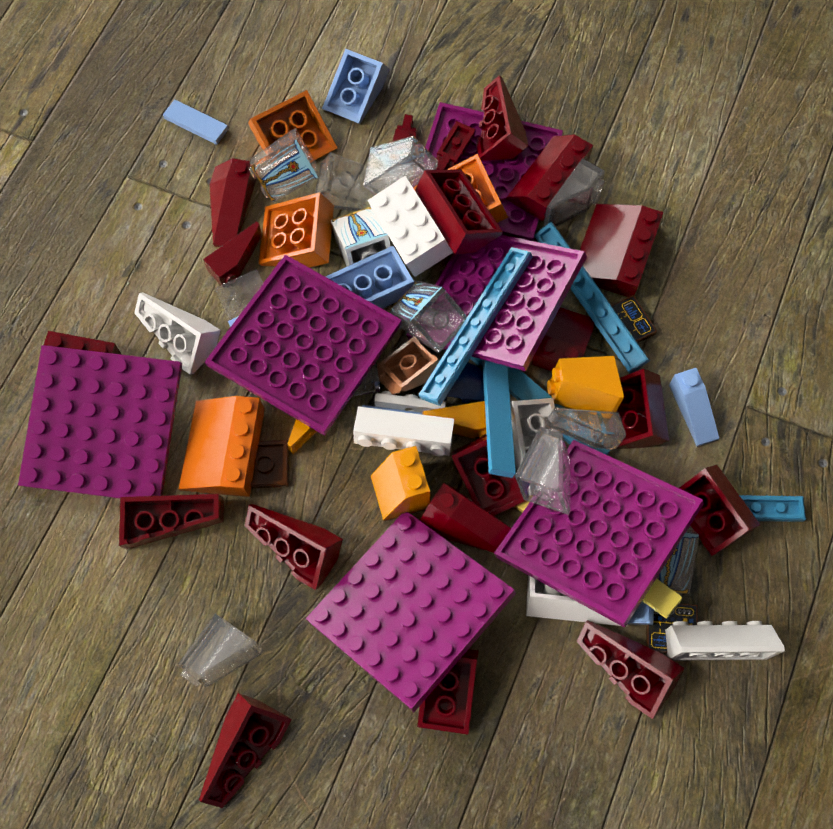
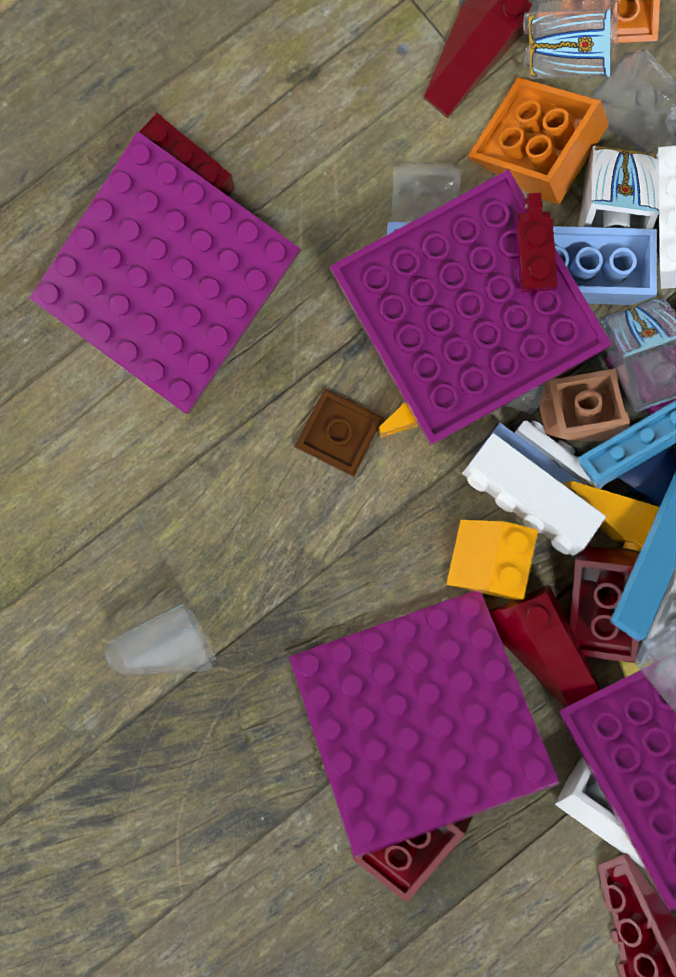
camera: 30 degrees right, 15 degrees up
dark red wedge [119,494,224,550] -> none
white wedge [135,292,221,374] -> none
orange slope [179,396,265,497] -> none
dark red wedge [199,693,292,808] -> none
dark red slope [203,222,262,288] -> none
dark red wedge [244,504,343,590] -> none
none -> dark red hinge [516,192,558,292]

